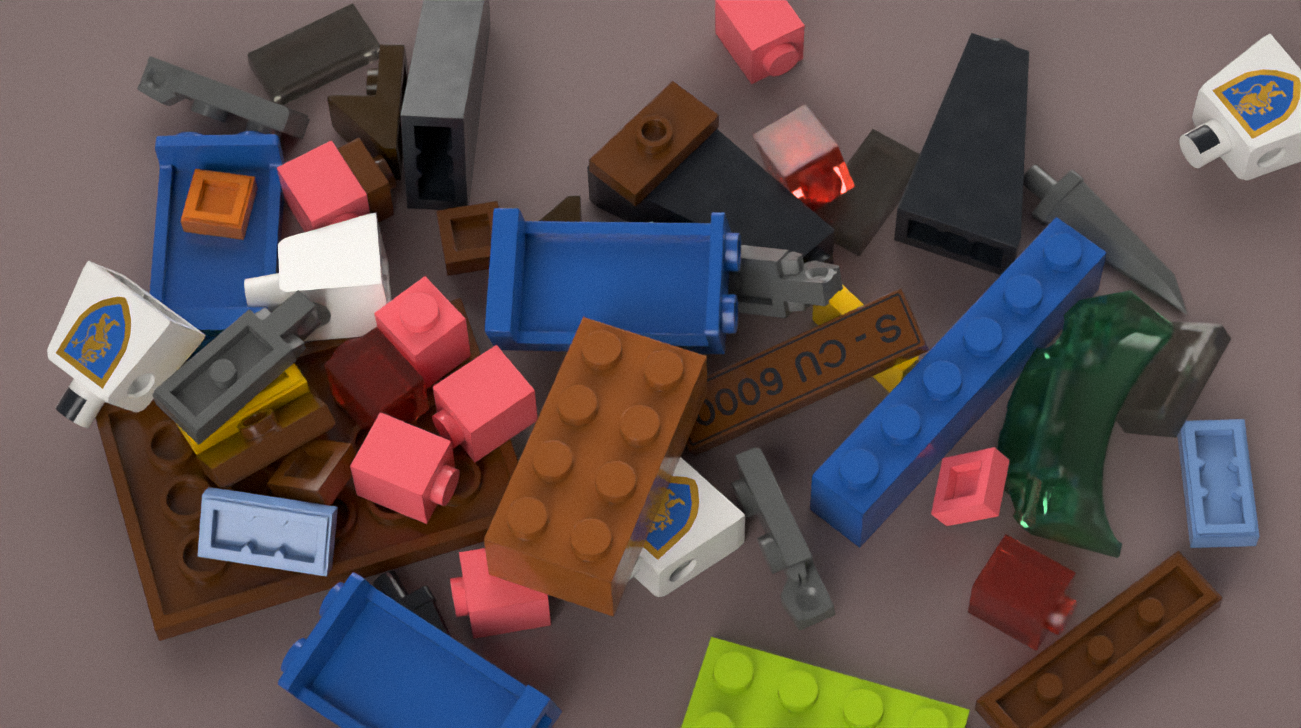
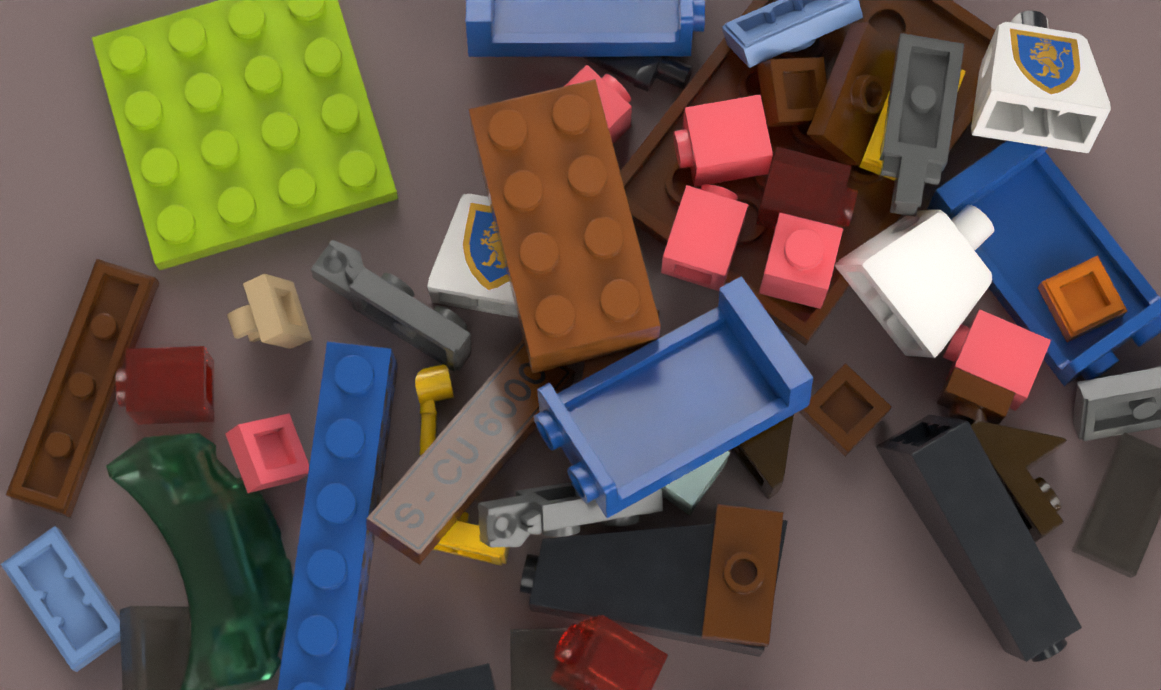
camera: 145 degrees right, 15 degrees up
none -> tan tile [227,274,312,349]
none -> yellow hand [415,364,454,455]

